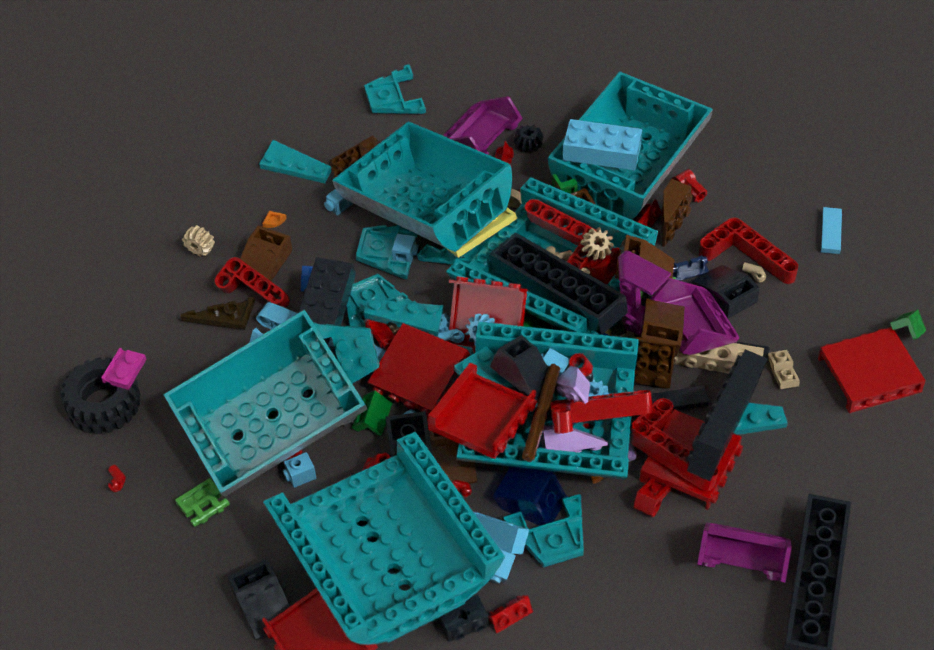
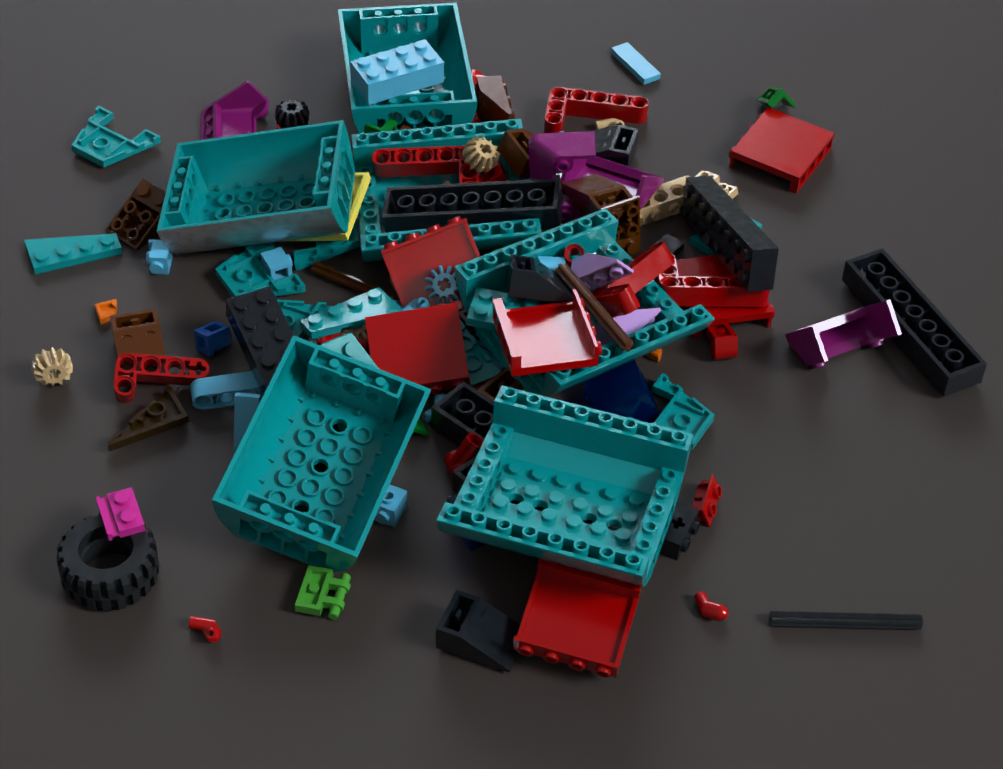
camera: 45 degrees left, 5 degrees down
none -> reddish brown axle [311,261,402,306]

